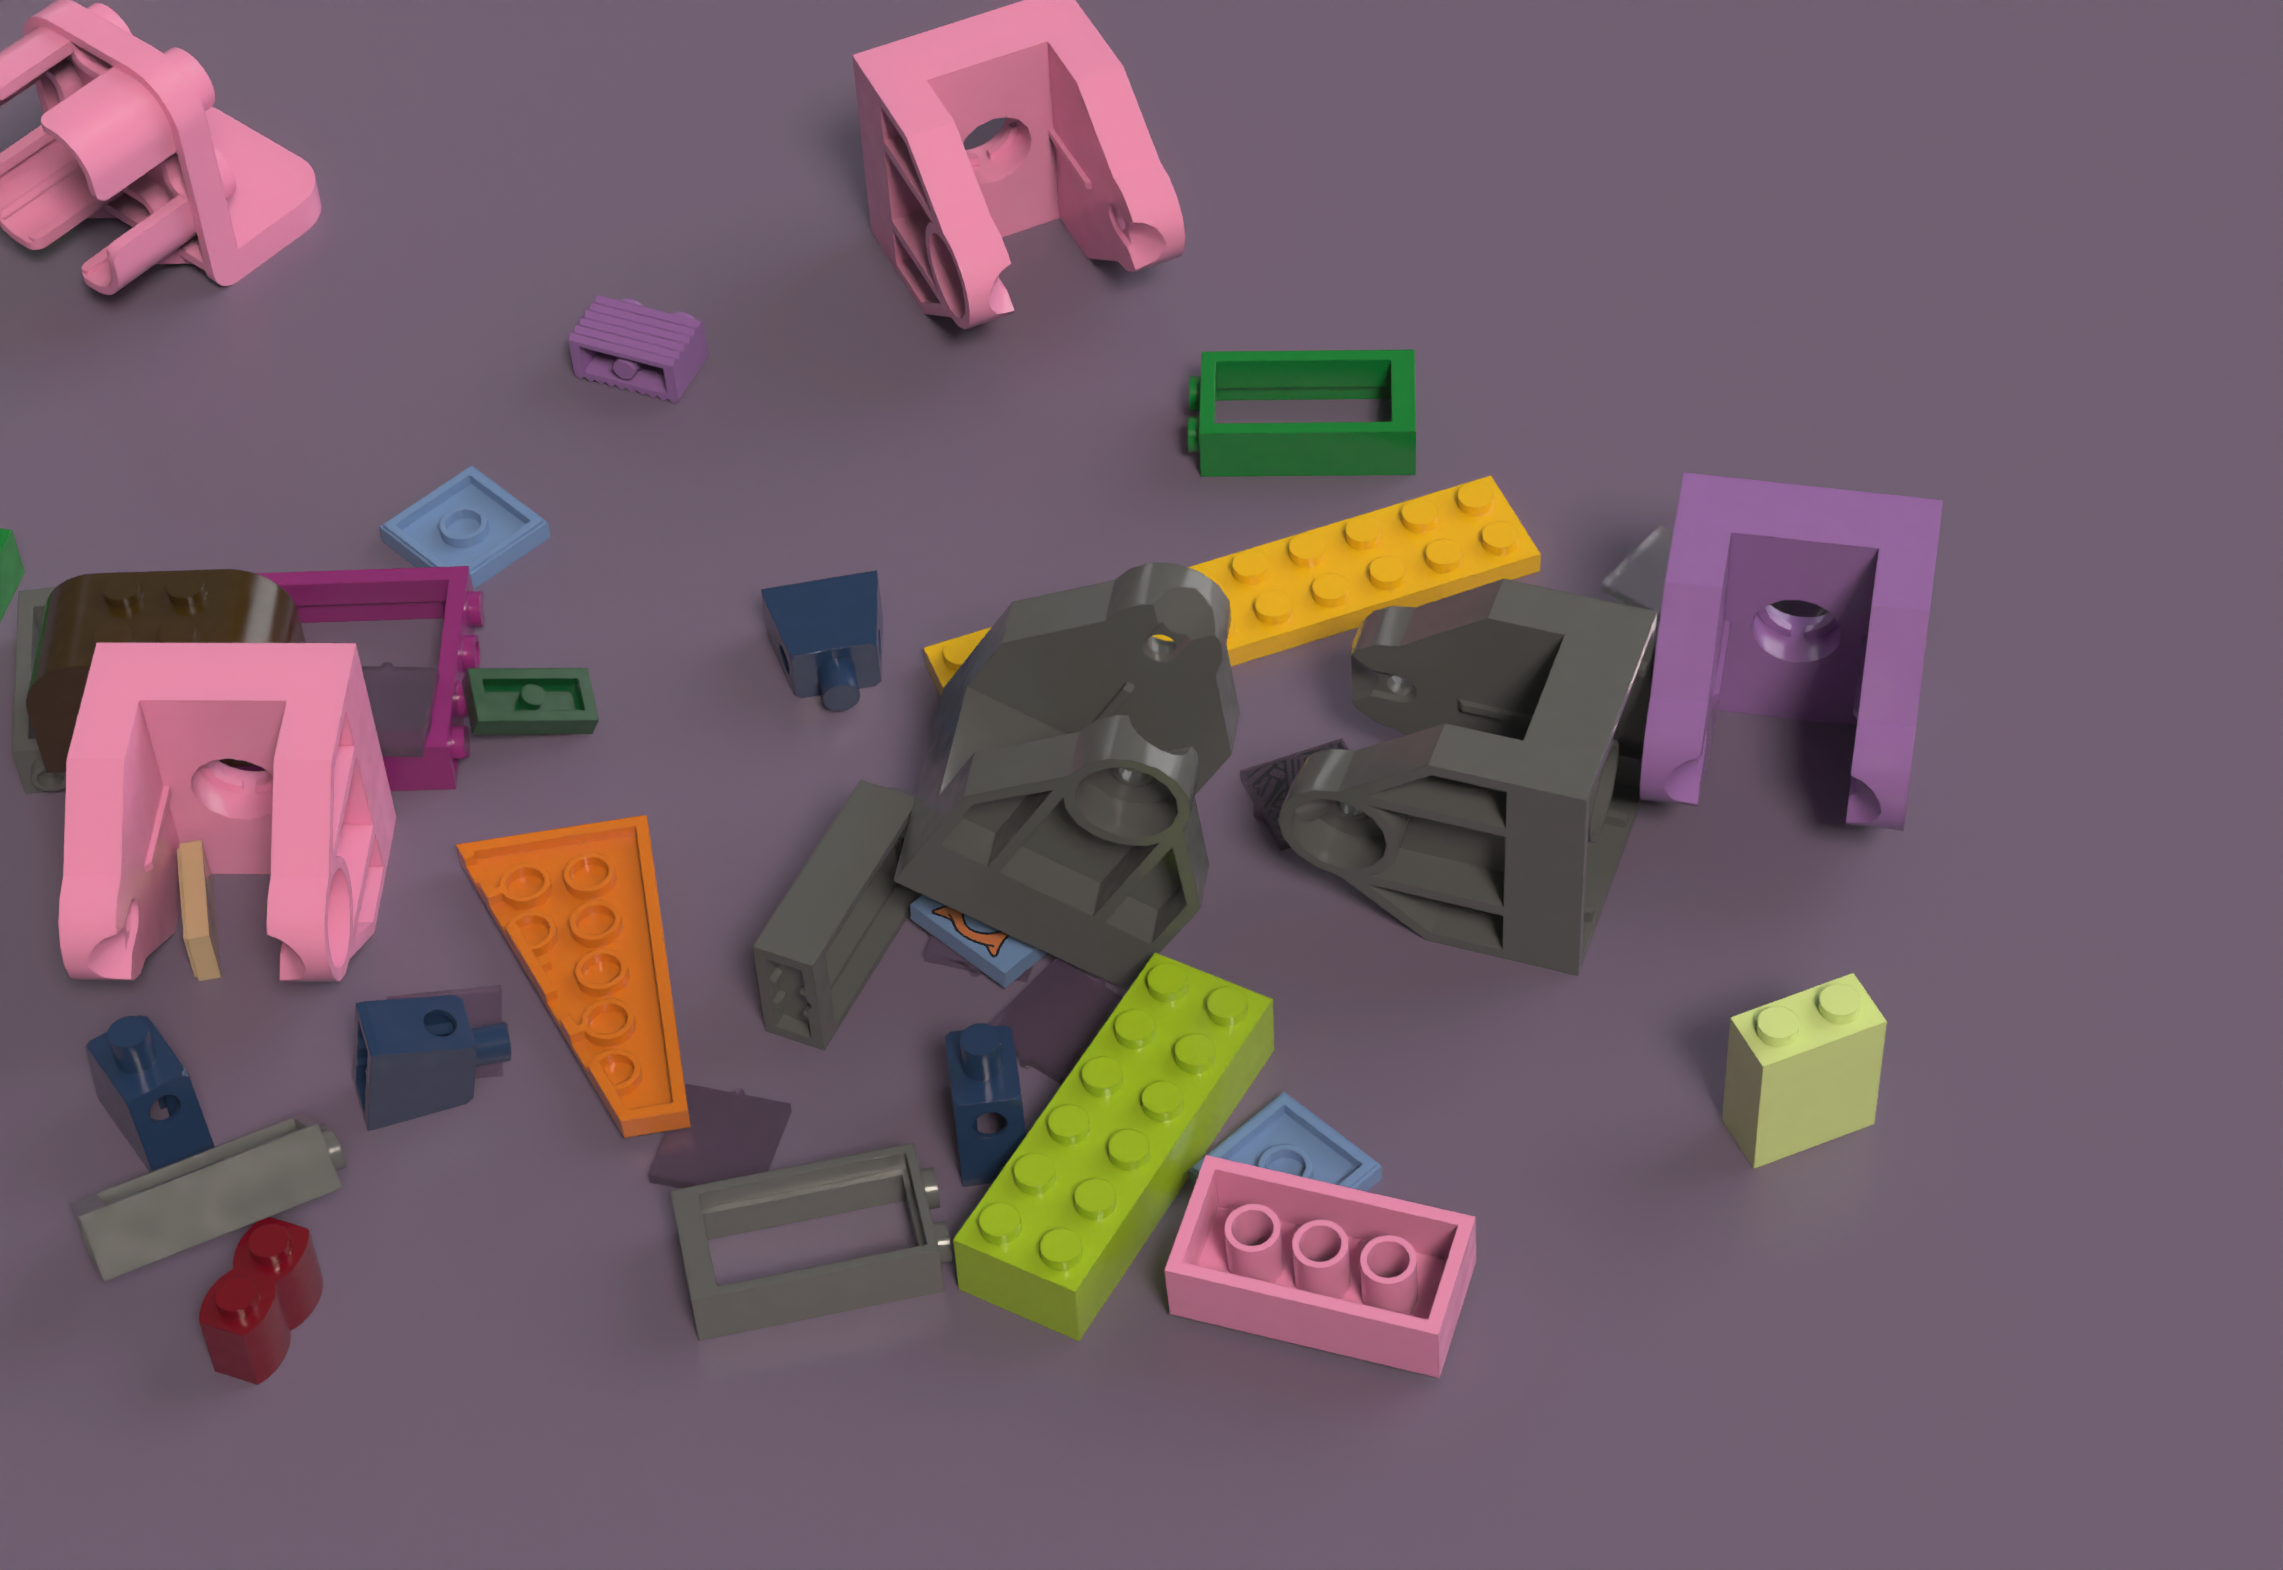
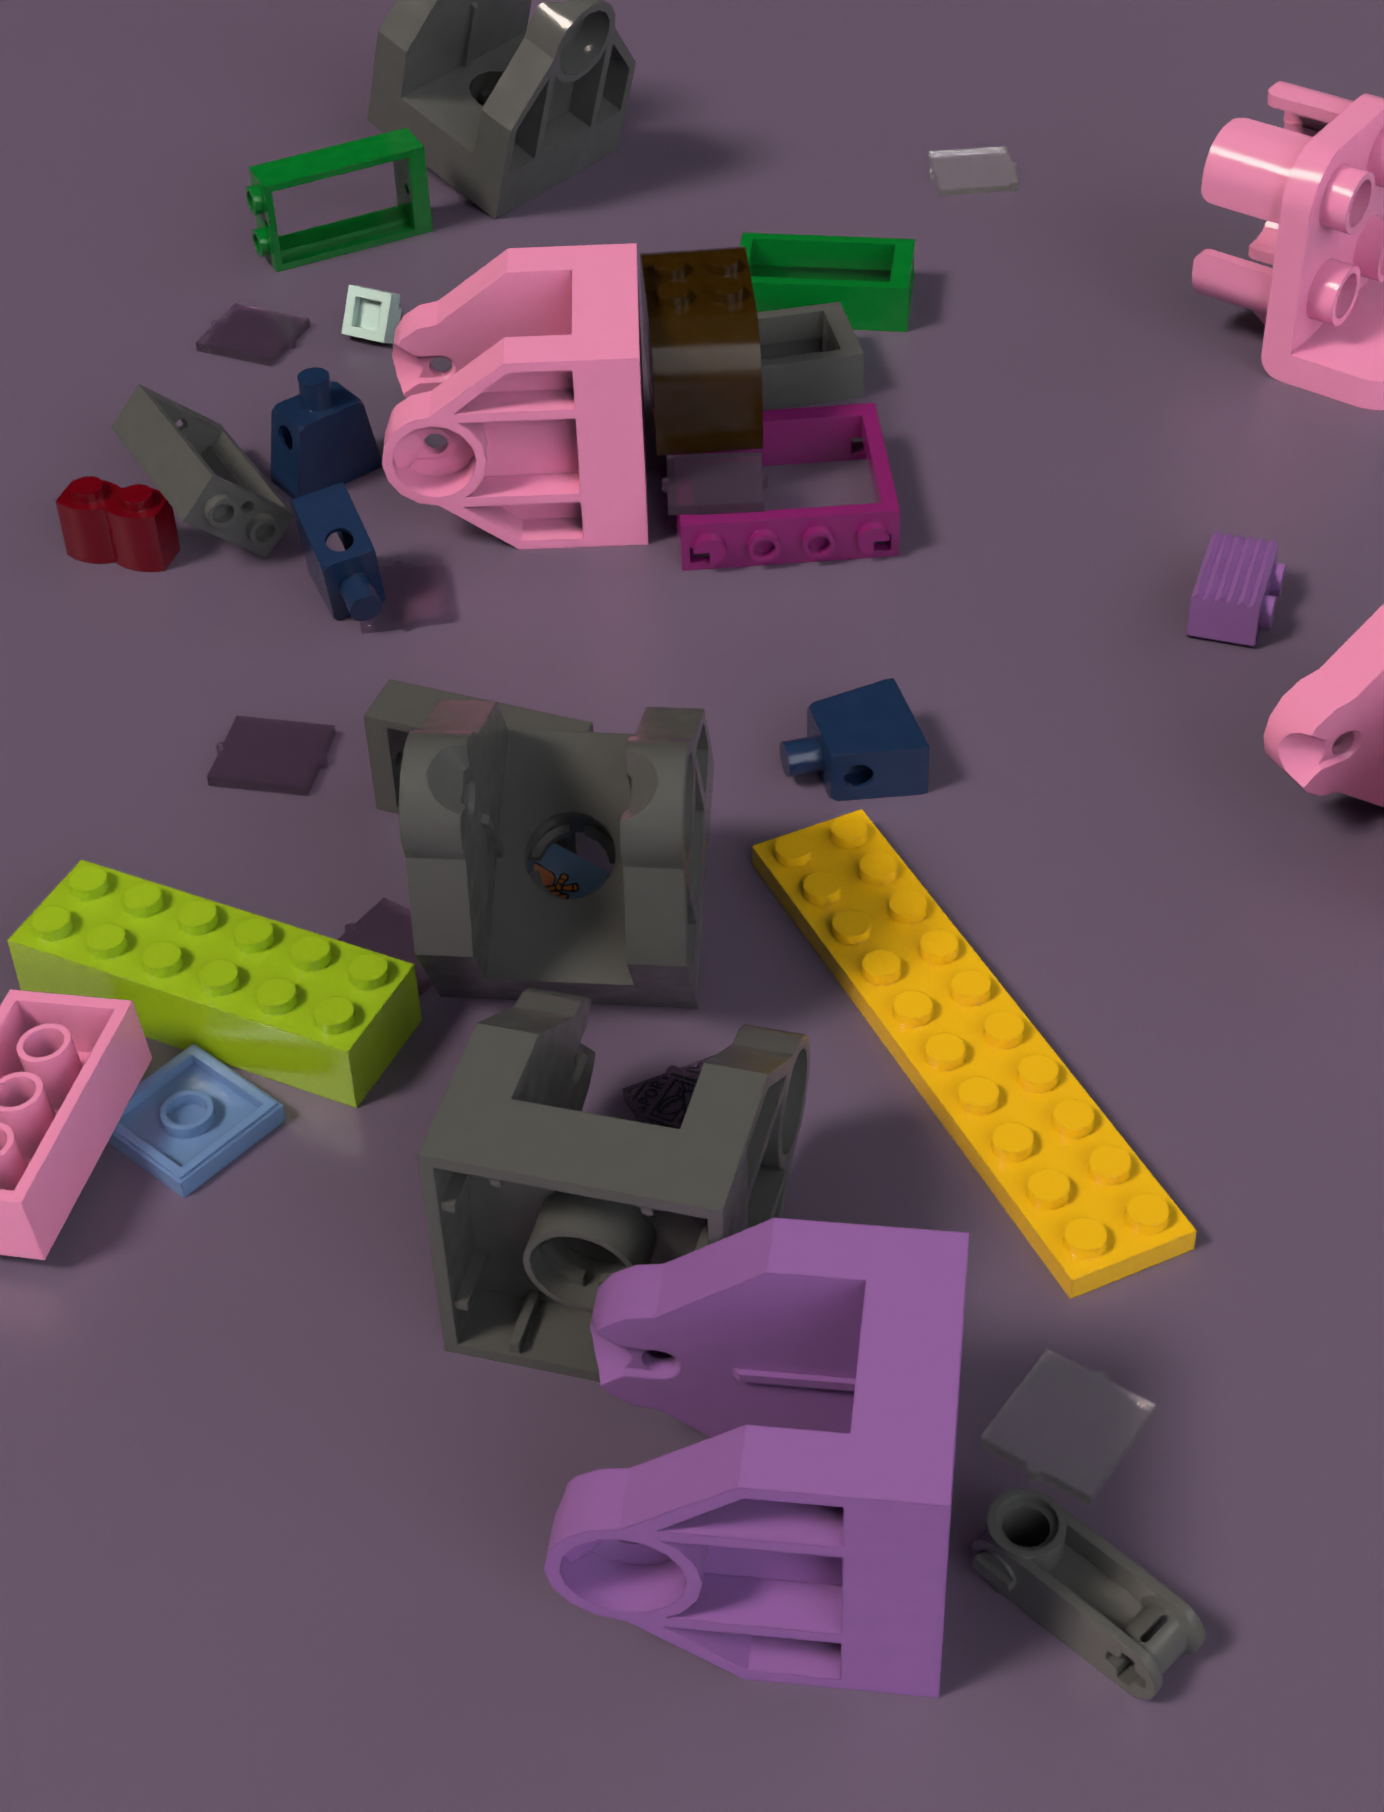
camera: 85 degrees right, 5 degrees down
medium blue tile [379,465,551,590] -> none
orange wing [456,815,691,1138] -> none
dark green plate [462,668,599,735] -> none
dark grey window [670,1143,953,1341] -> none
dark blue torso [945,1023,1026,1187] -> none
green window [1188,349,1416,477] -> none
yellowish green brick [1722,973,1887,1169] -> none

